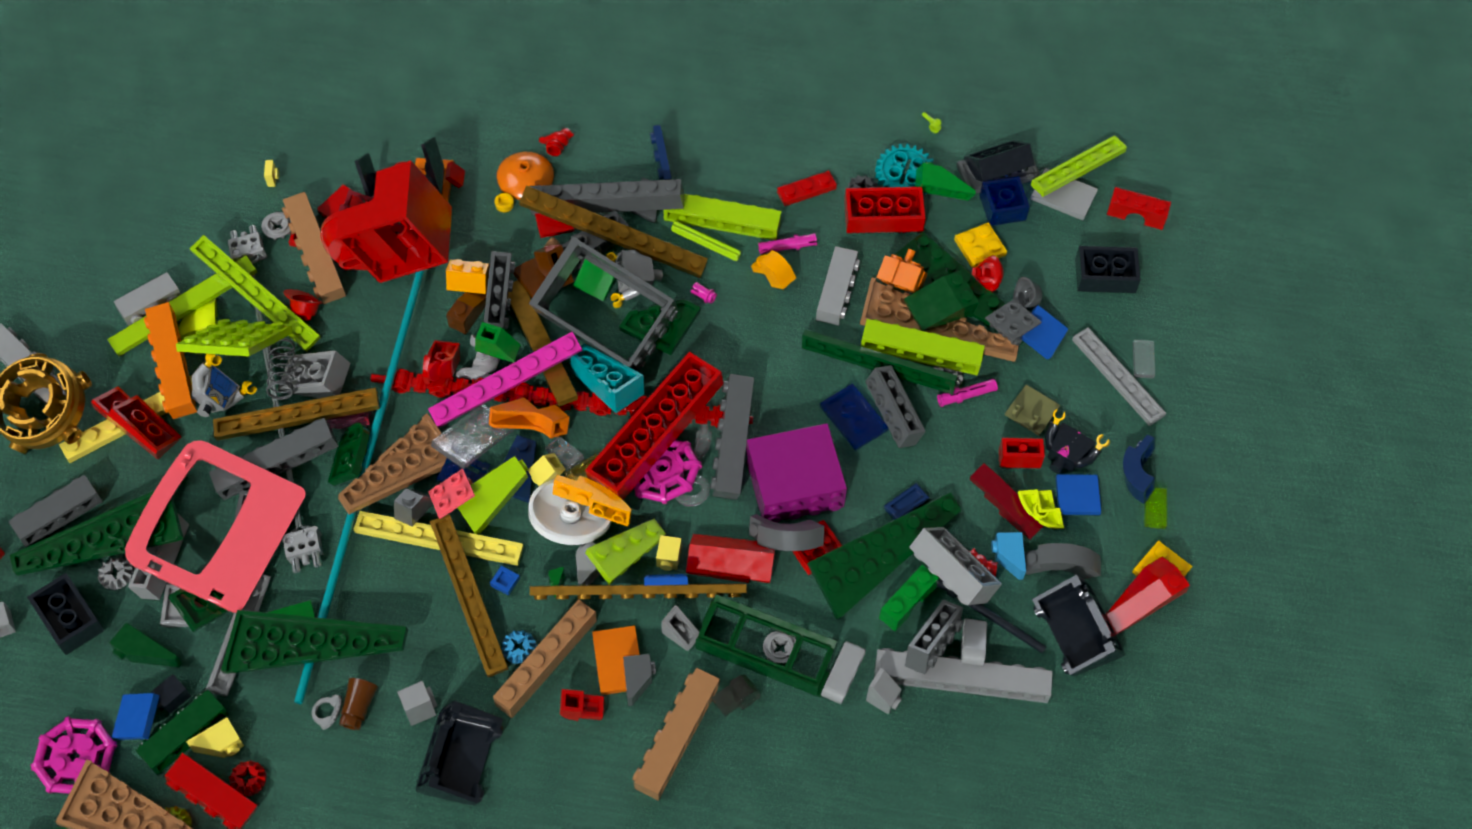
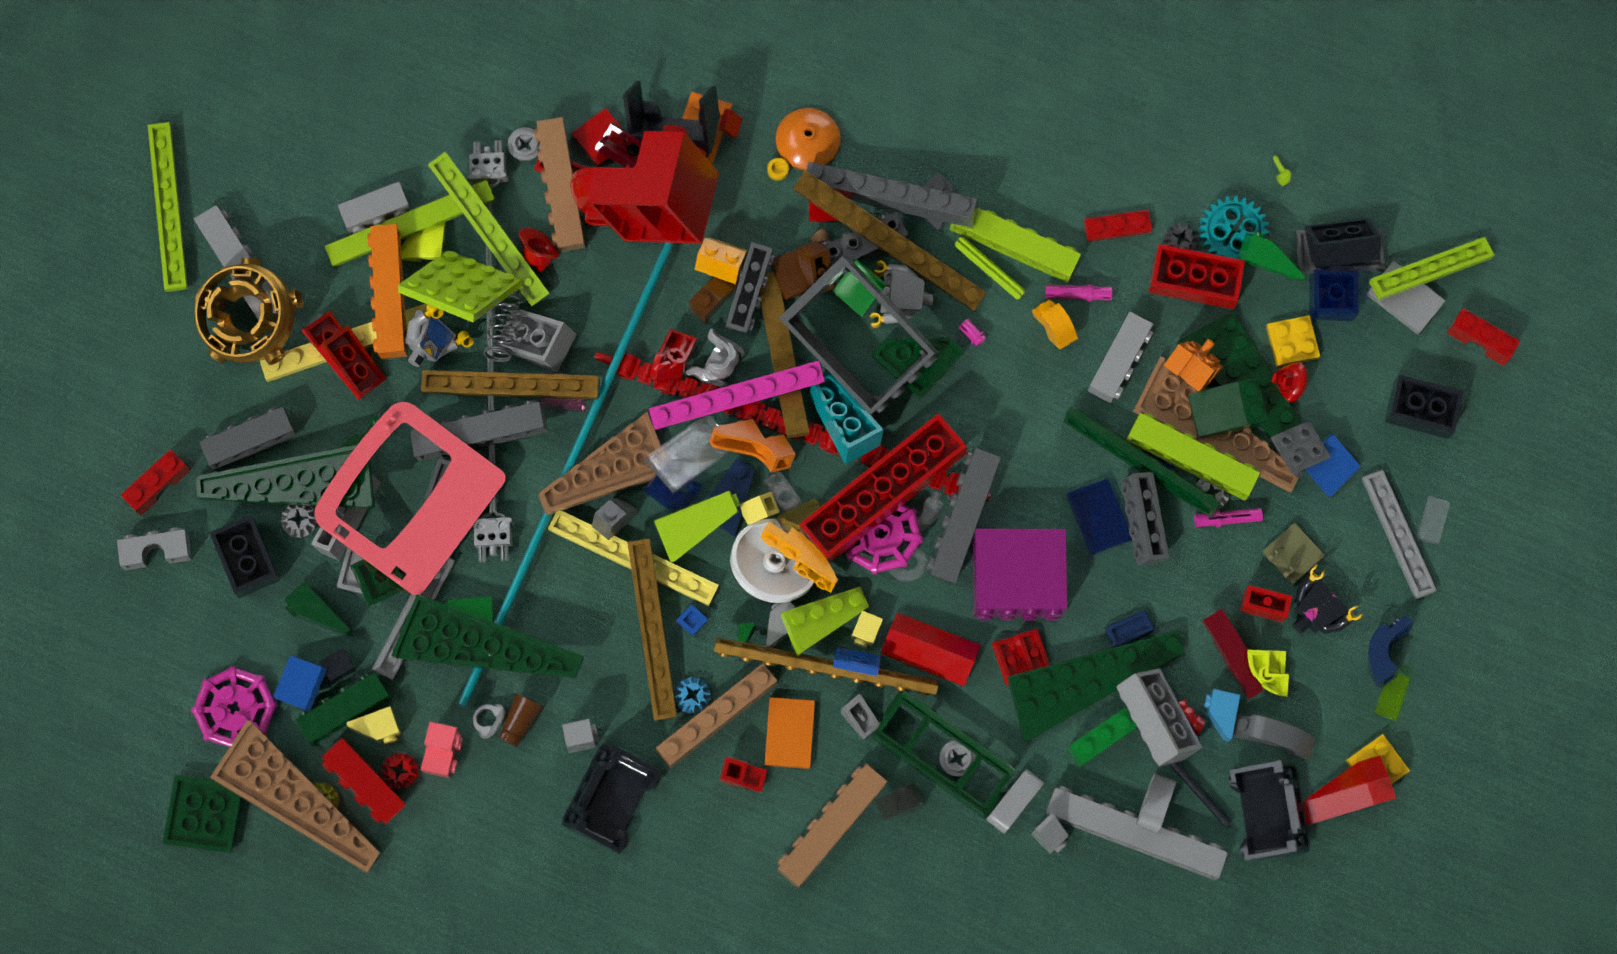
camera: 10 degrees right, 15 degrees up
light yellow plate [264,160,279,187] -> none
dark green plate [328,423,370,486] -> none
coral hinge [428,469,475,519] -> none
green slope [475,322,521,363] -> none
red animal [539,128,574,156] -> none
dark grey slope [623,654,656,706] -> none
dark blue wing [650,125,672,180] -> none
dark grey arch [749,514,824,551] -> none
dark grey brick [905,600,963,674] -> none
dark grey helmet [1013,277,1042,310] -> none
blue tile [1055,474,1101,515] -> none
none -> coral brick [421,722,463,778]

